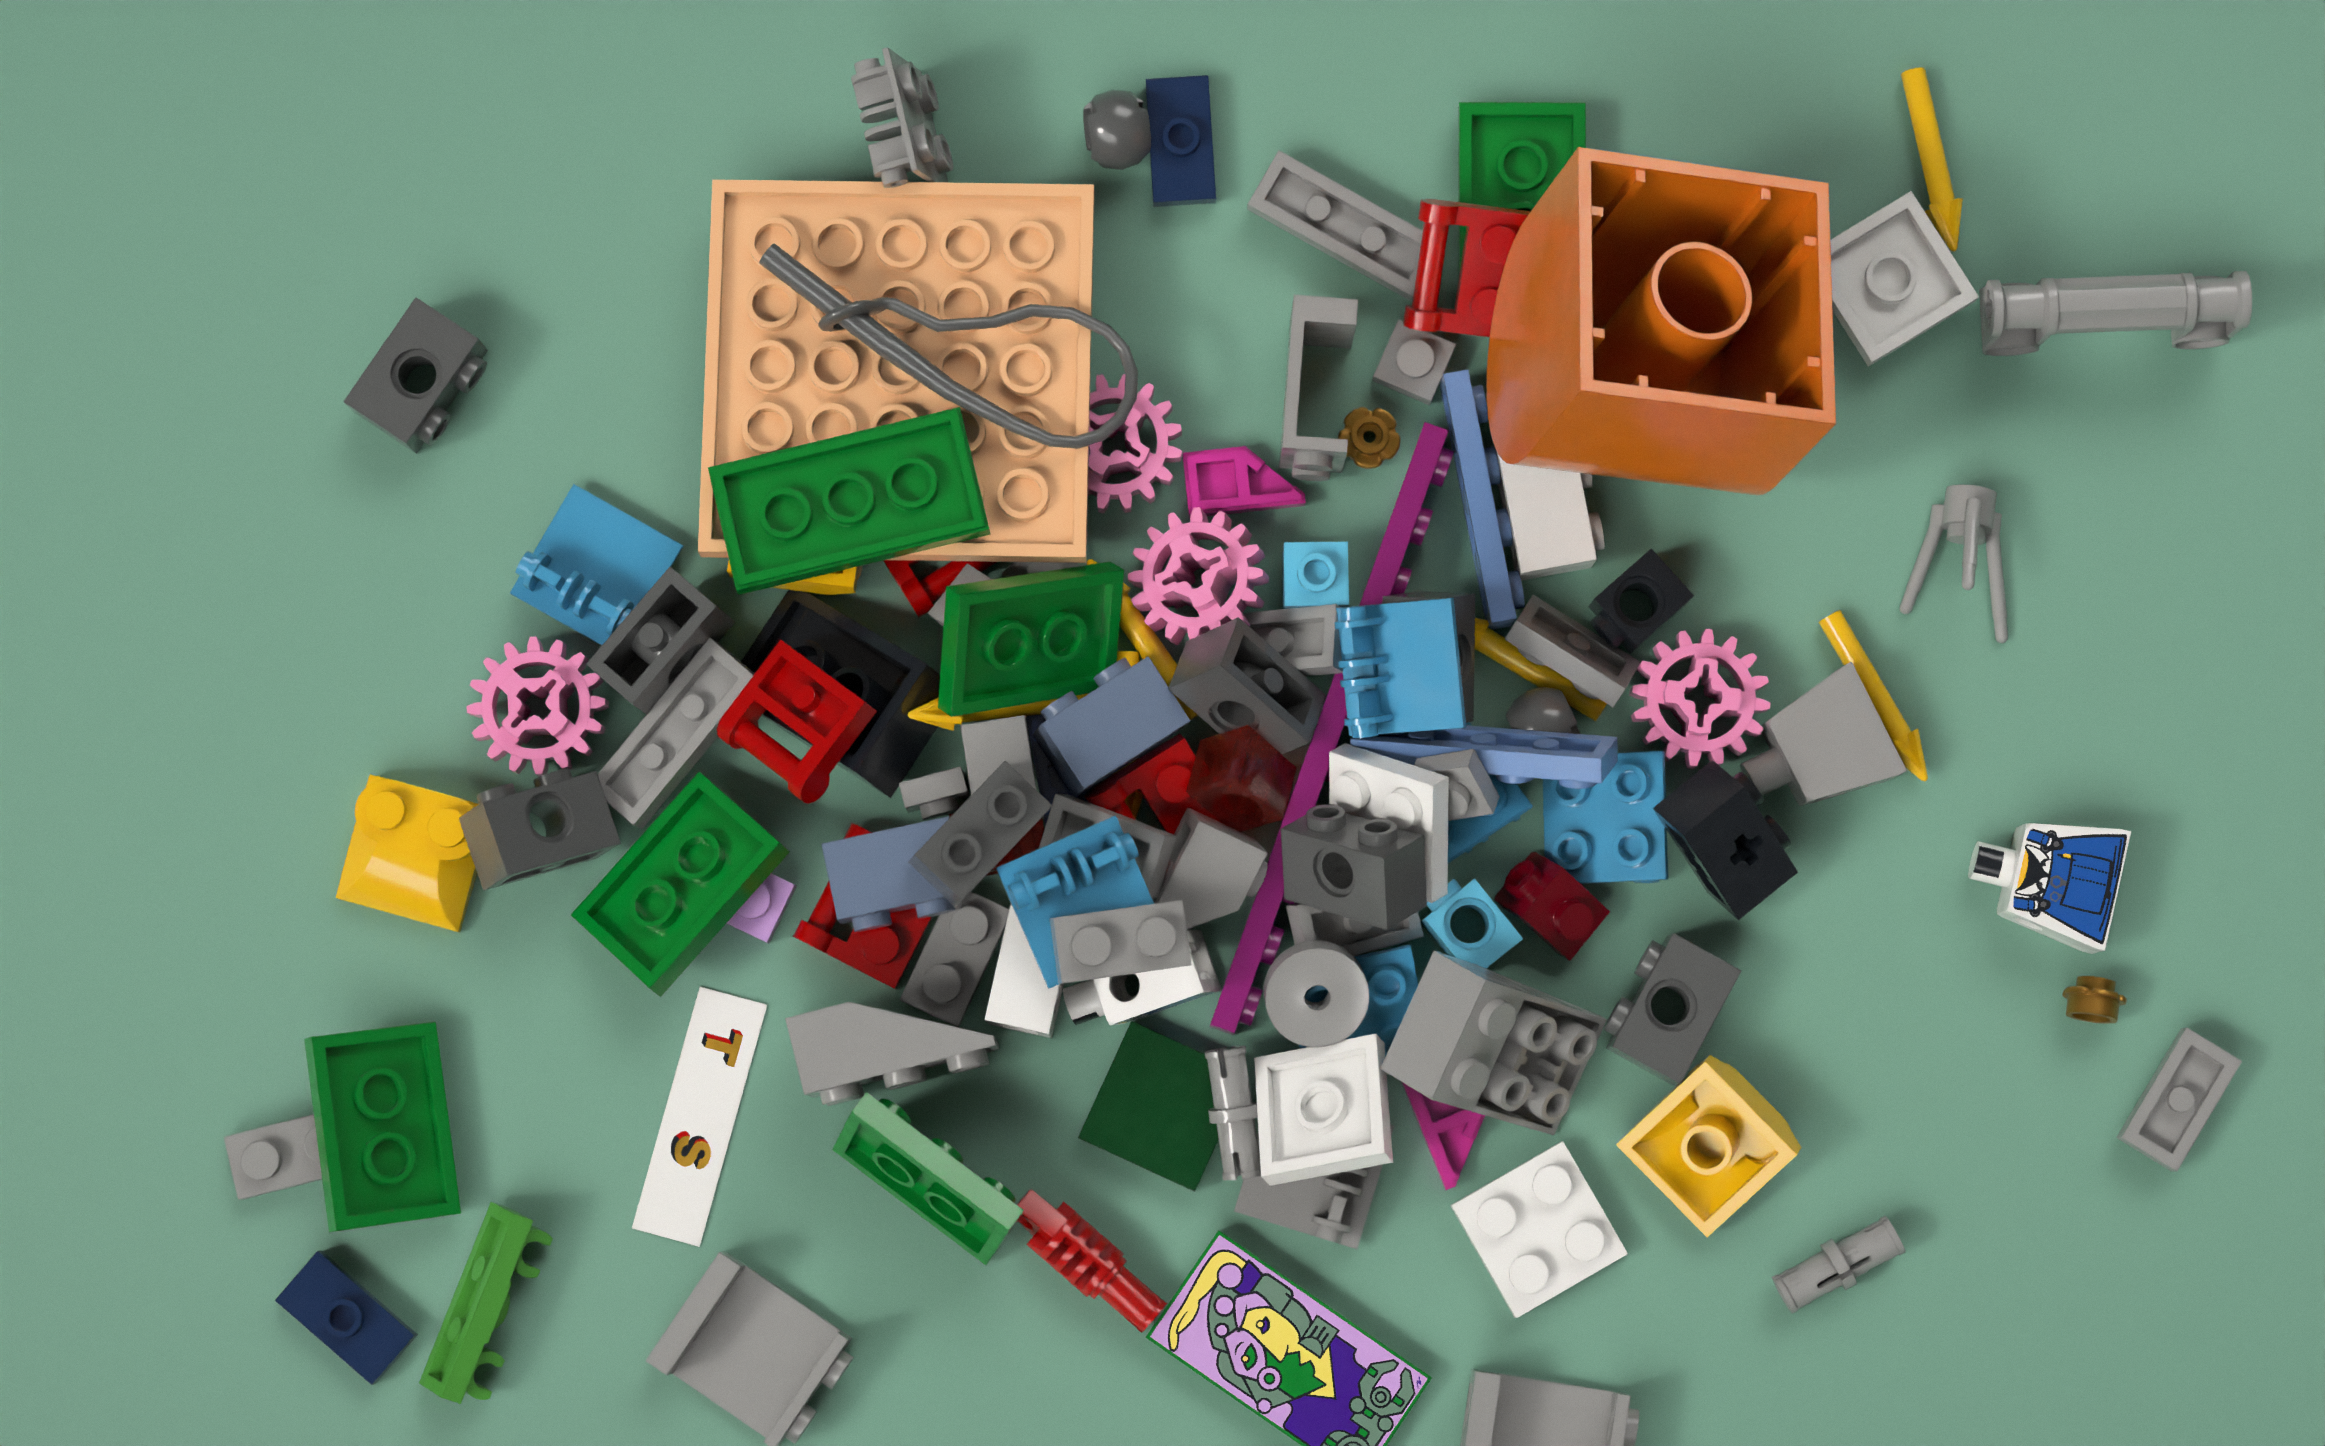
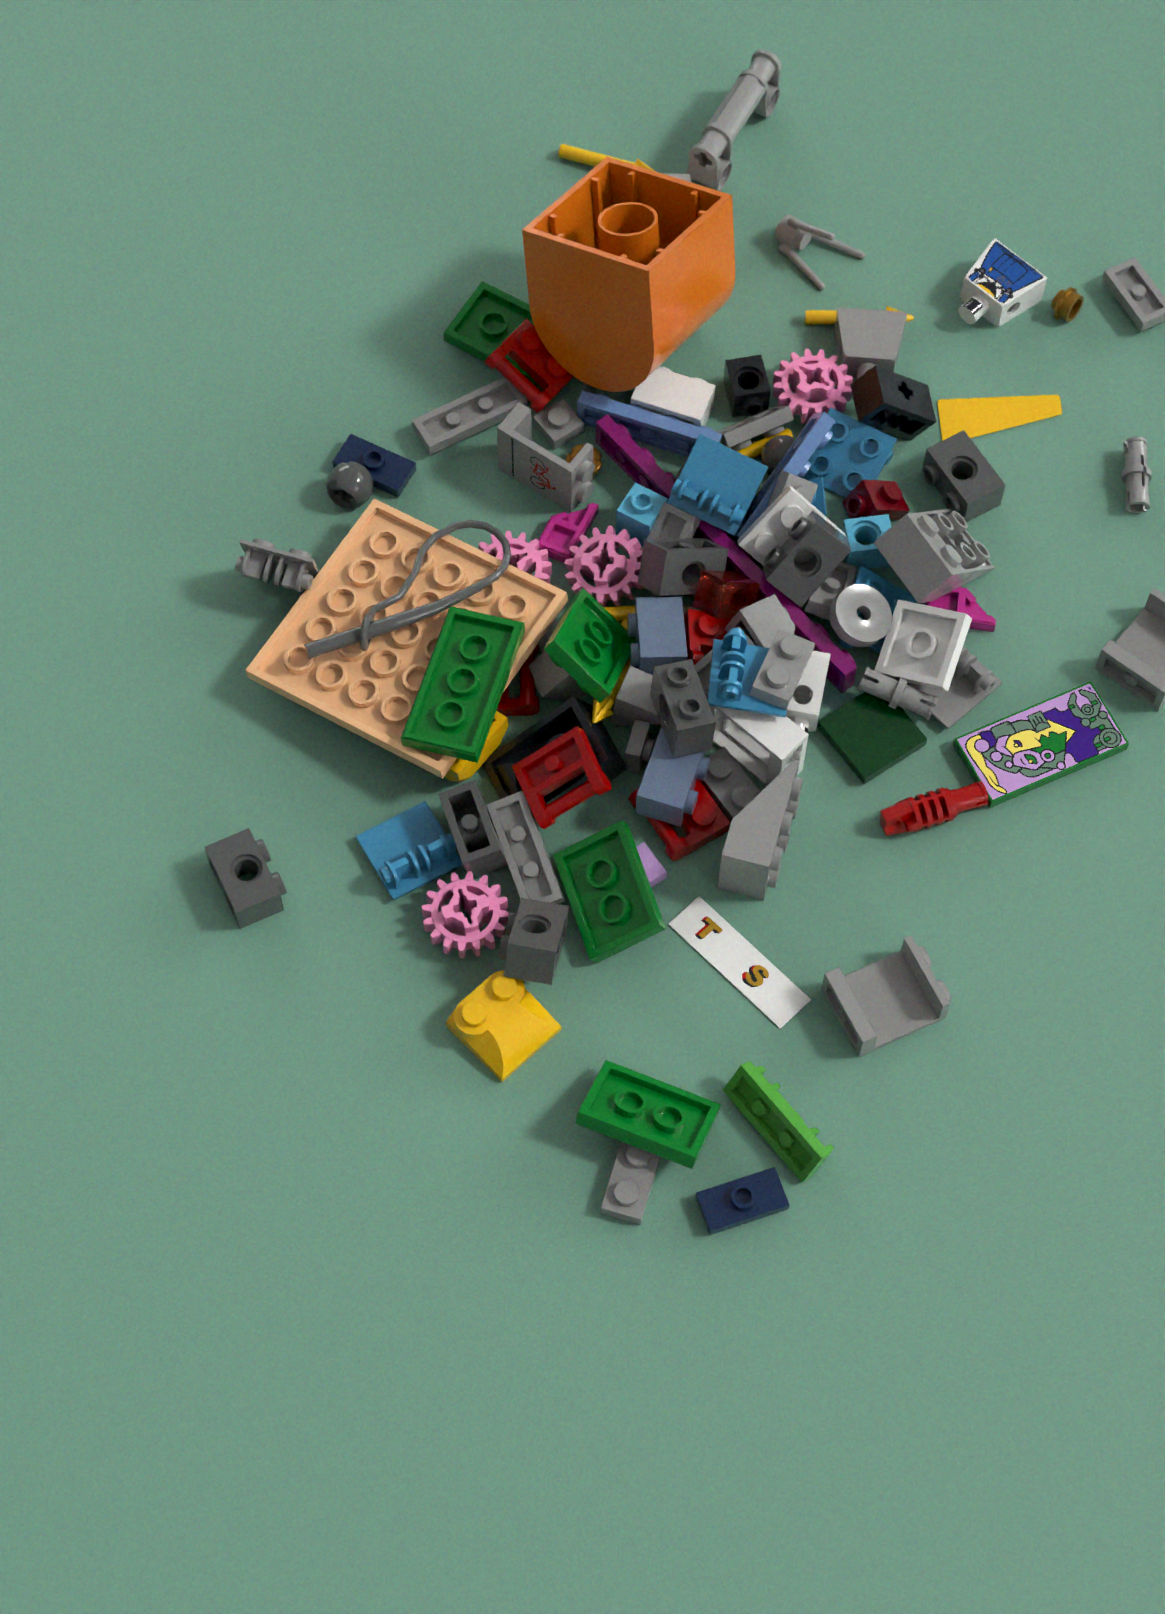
camera: 60 degrees left, 20 degrees down
green plate [832,1092,1024,1265] -> none
white plate [1450,1141,1628,1318] -> none
yellow slope [1616,1055,1802,1237] -> none
none -> yellow sticker [937,394,1062,441]

